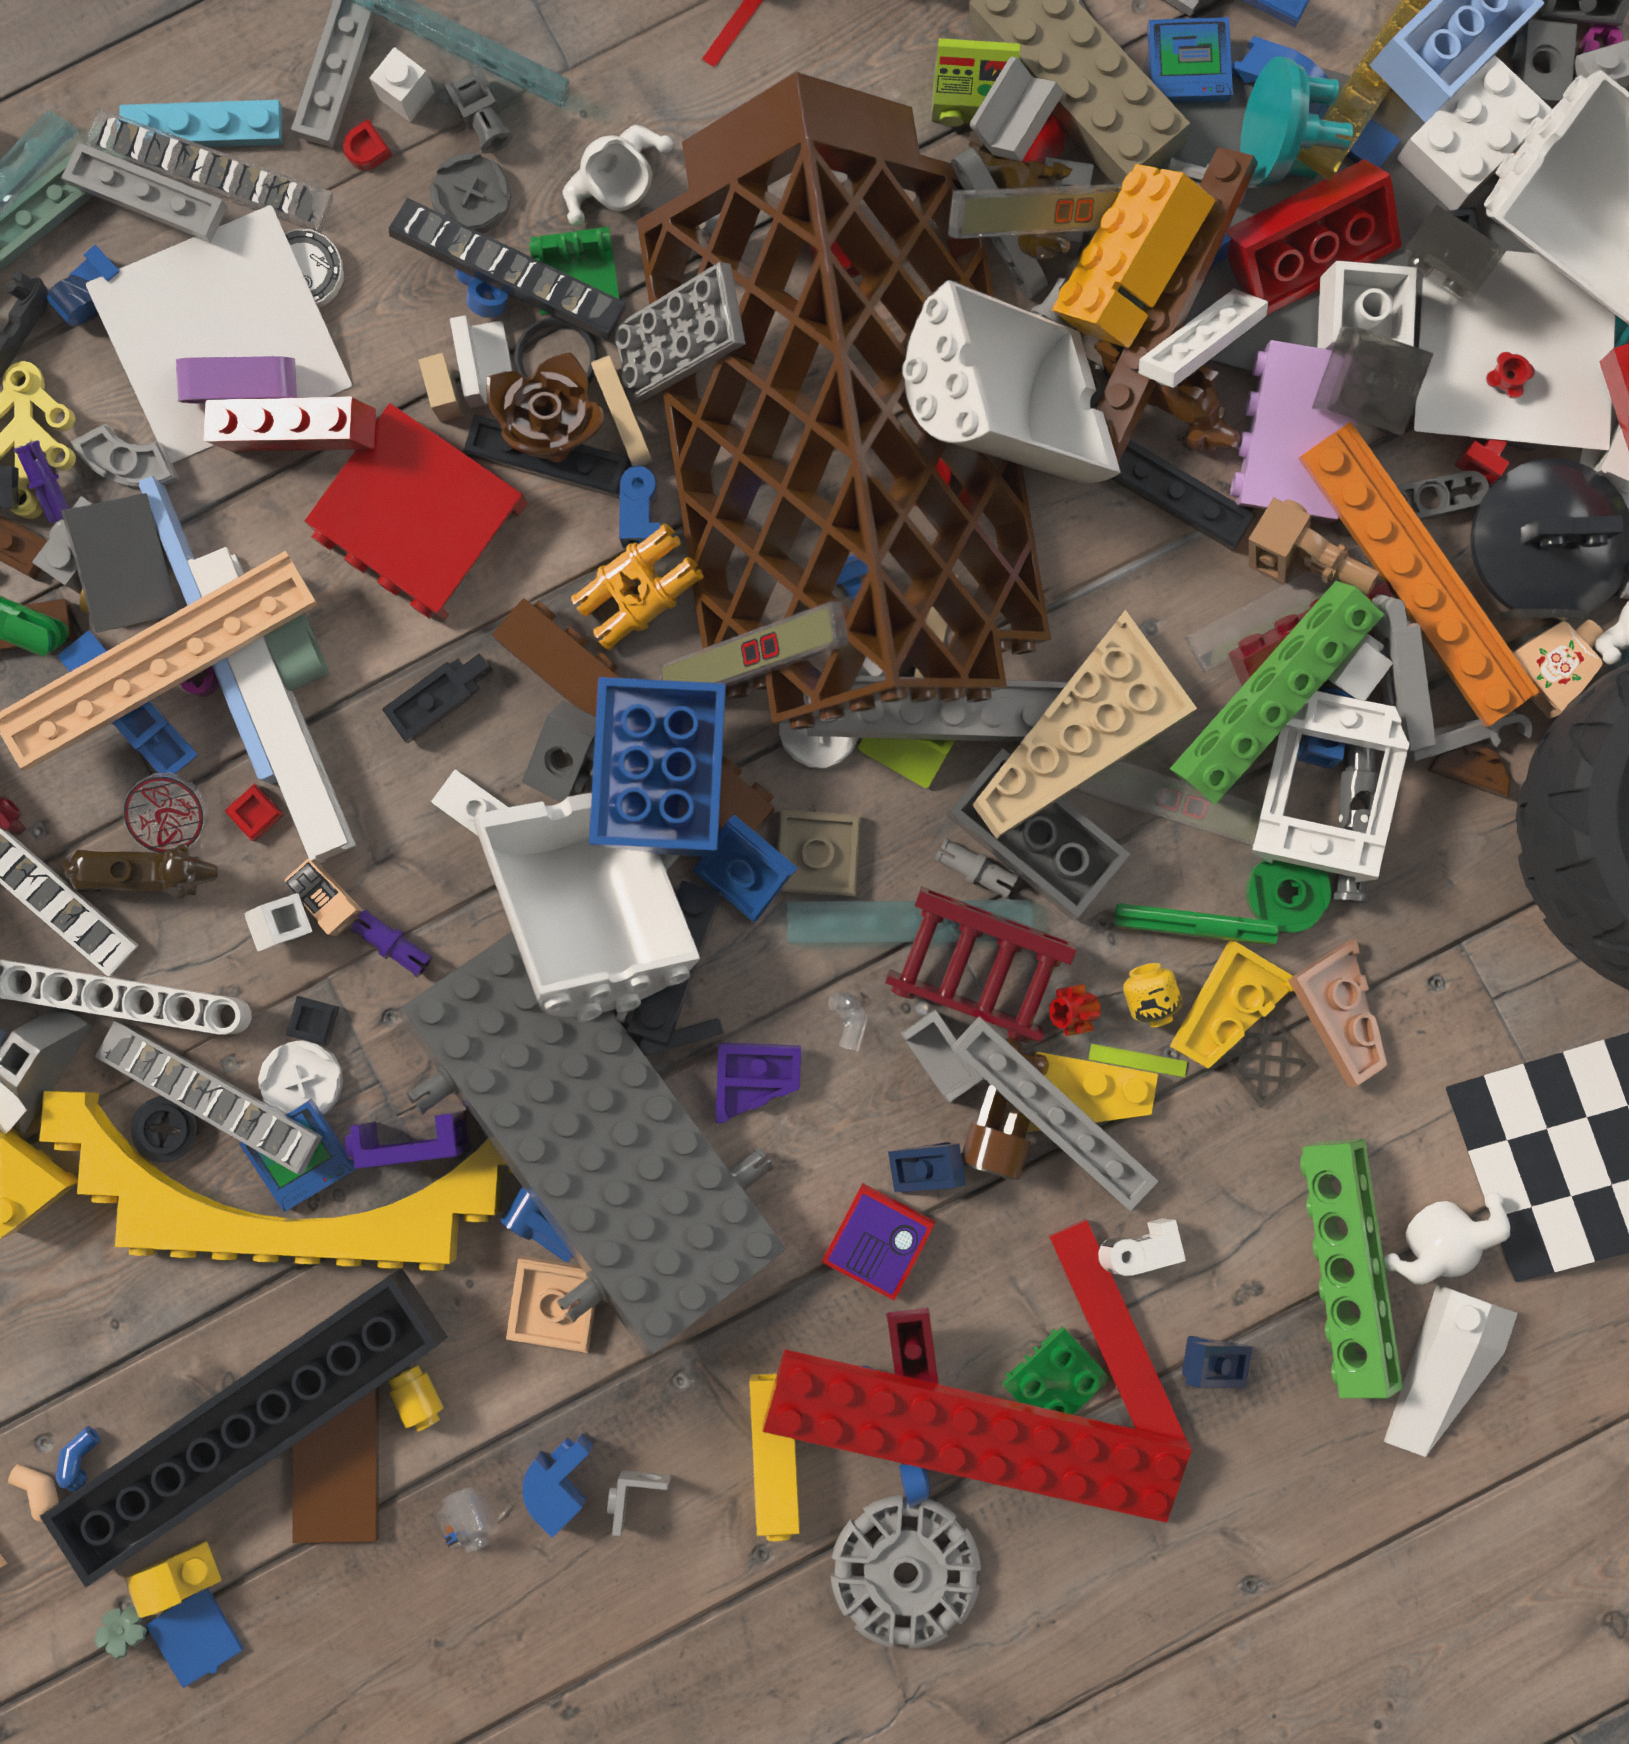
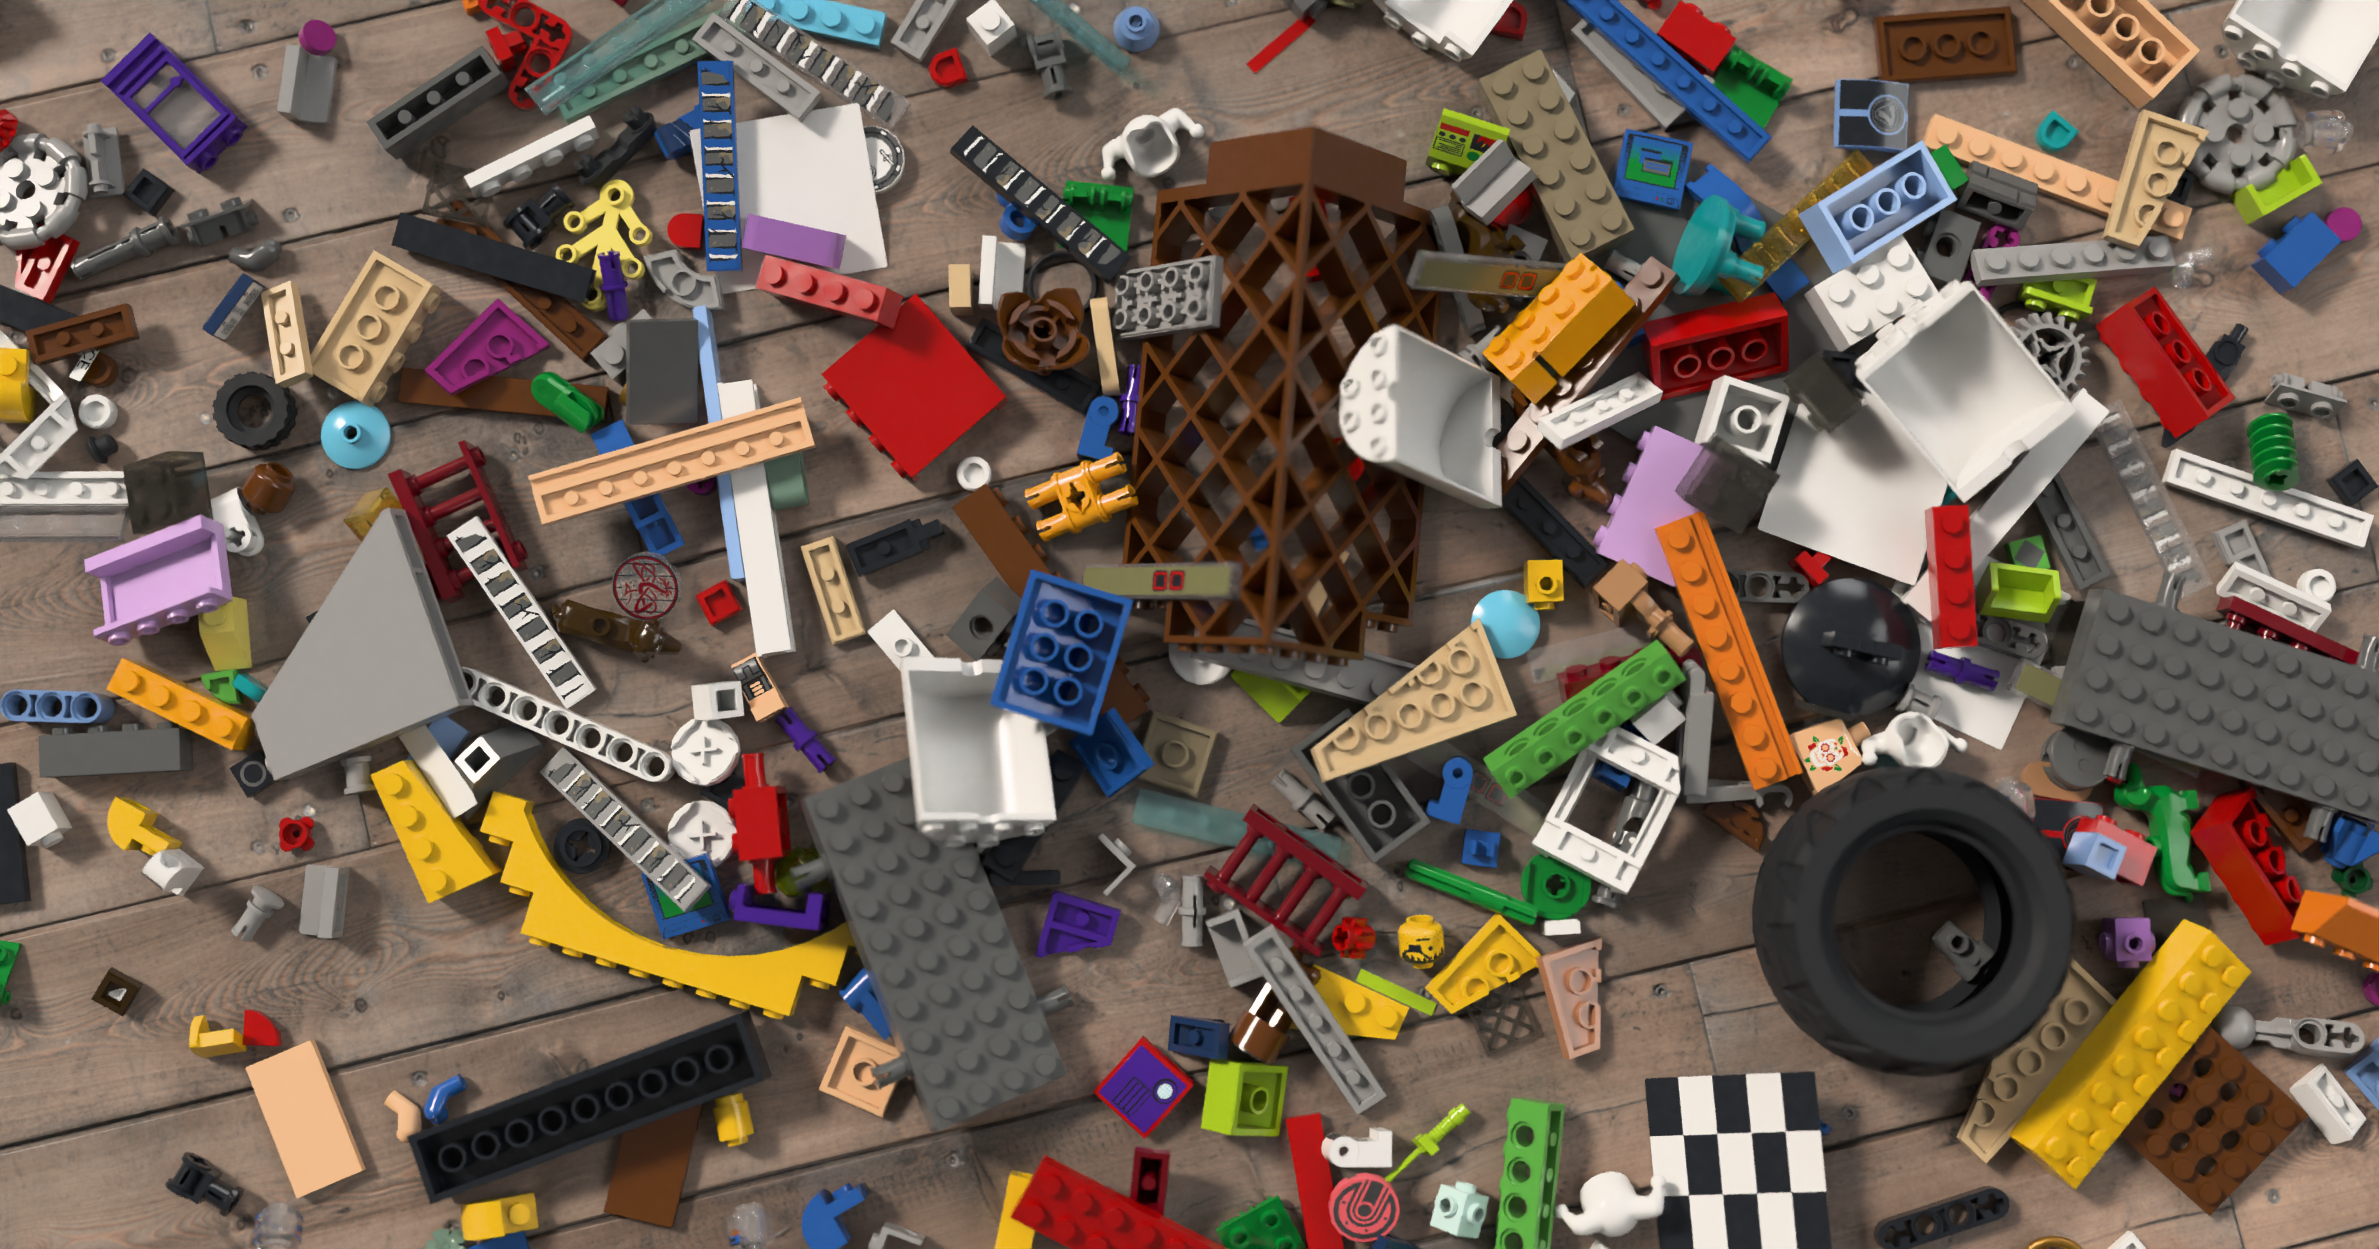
camera: 10 degrees right, 0 degrees up
dark grey tile [430,152,511,233] -> none
red plate [1486,352,1535,399] -> none
none -> red tile [667,213,704,250]
none -> white tile [671,719,741,787]
none -> tile [697,61,743,271]
none -> red brick [728,753,792,895]
none -> clear neon green head [775,846,825,898]
none -> tan tile [801,536,867,645]
none -> white tile [956,456,992,492]
none -> light grey bracket [1098,833,1137,896]
none -> medium blue cone [1113,6,1160,52]
none -> dark purple pin [1117,364,1141,437]
none -> light grey pin [1179,875,1206,947]
none -> lime slope [1201,1058,1288,1136]
none -> tile [1328,1173,1400,1242]
none -> lime sword [1384,1103,1471,1182]
none -> blue leg [1425,755,1473,824]
none -> light aqua brick [1430,1180,1489,1239]
none -> blue tile [1460,829,1501,868]
none -> medium azure dish [1471,590,1540,659]
none -> yellow brick [1523,560,1564,611]
none -> white tile [1540,918,1581,936]

